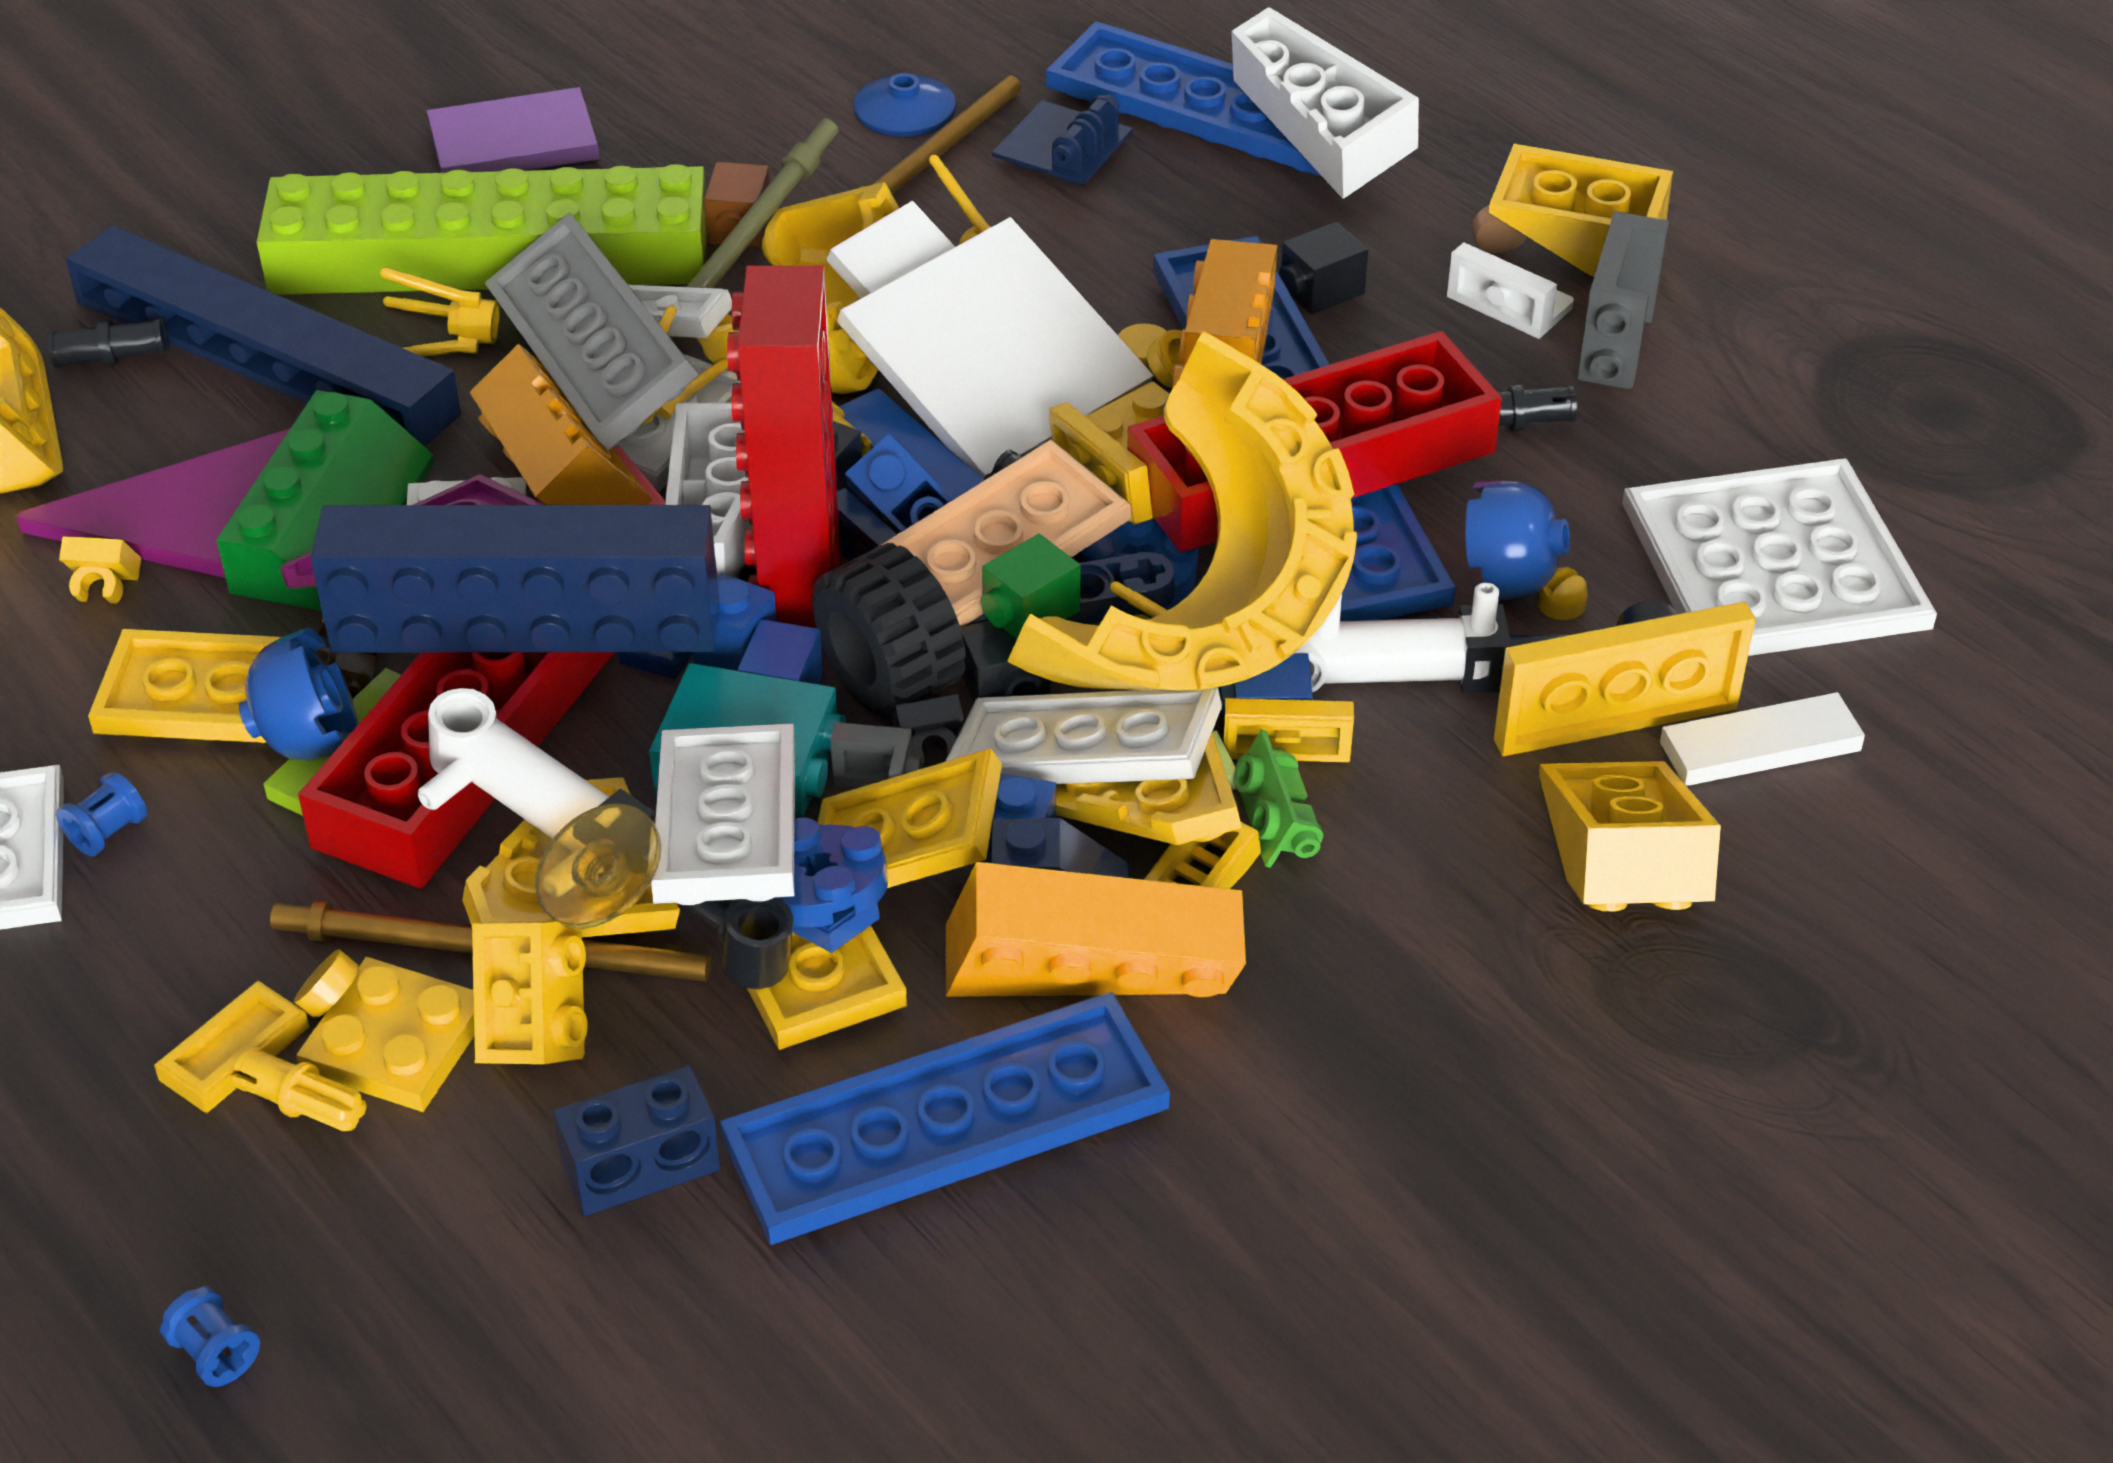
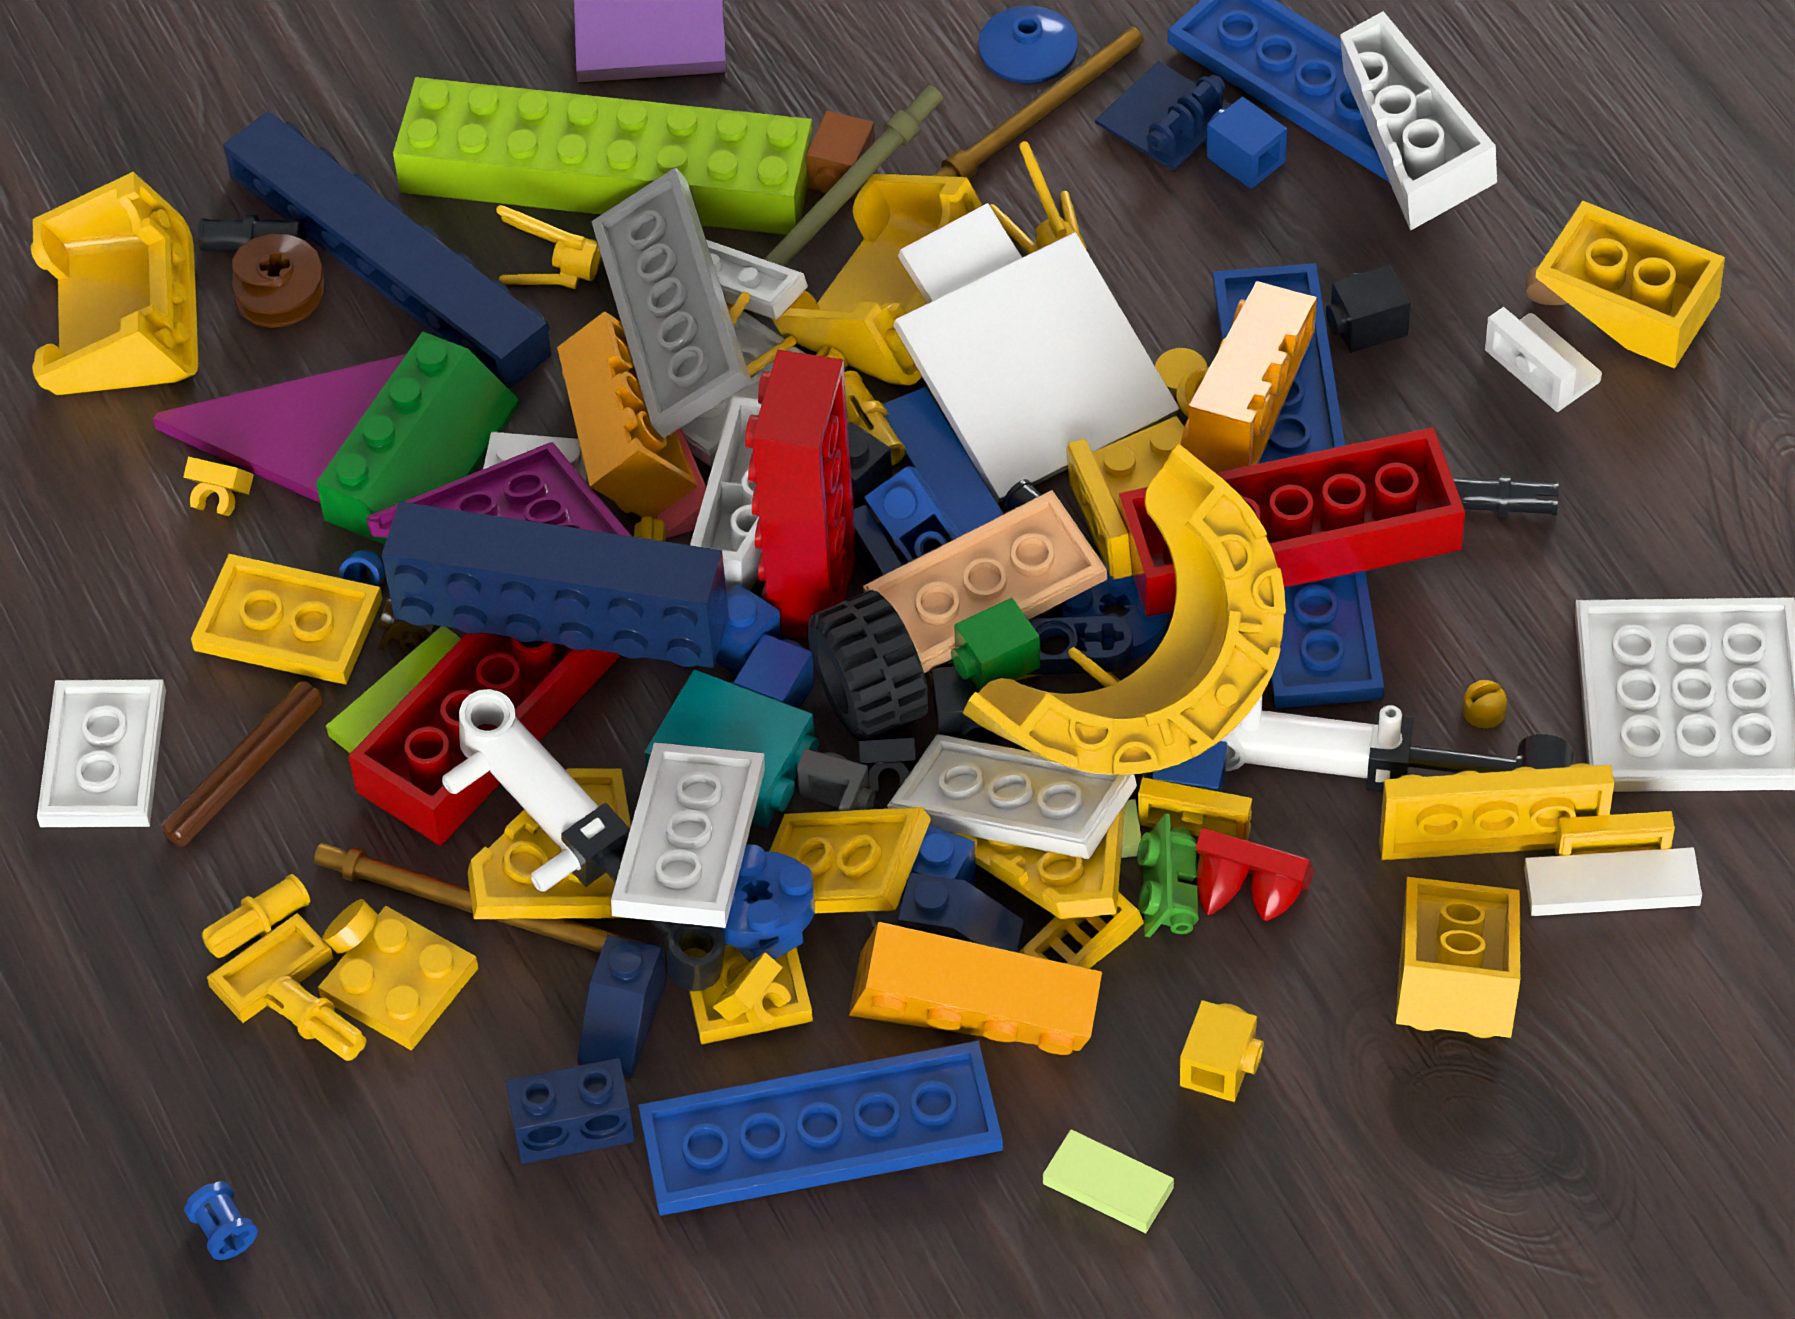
camera: 15 degrees right, 10 degrees up
blue bush [56,772,147,857] -> none
blue cylinder [239,628,358,761] -> none
yellow bracket [472,920,588,1064] -> none
clear yellow dish [535,803,661,929] -> none
blue cylinder [1465,481,1570,601] -> none
dark grey panel [1577,211,1670,389] -> none
none -> reddish brown axle [161,681,322,847]
none -> yellow axle [202,874,310,958]
none -> reddish brown piece [232,234,325,328]
none -> blue hinge [339,550,385,587]
none -> dark blue slope [577,935,667,1078]
none -> yellow tile [712,952,792,1029]
none -> yellowish green tile [1043,1129,1174,1233]
none -> yellow brick [1180,1000,1264,1102]
none -> red tile [1195,827,1315,921]
none -> blue brick [1207,96,1287,189]
none -> yellow tile [1555,811,1675,856]

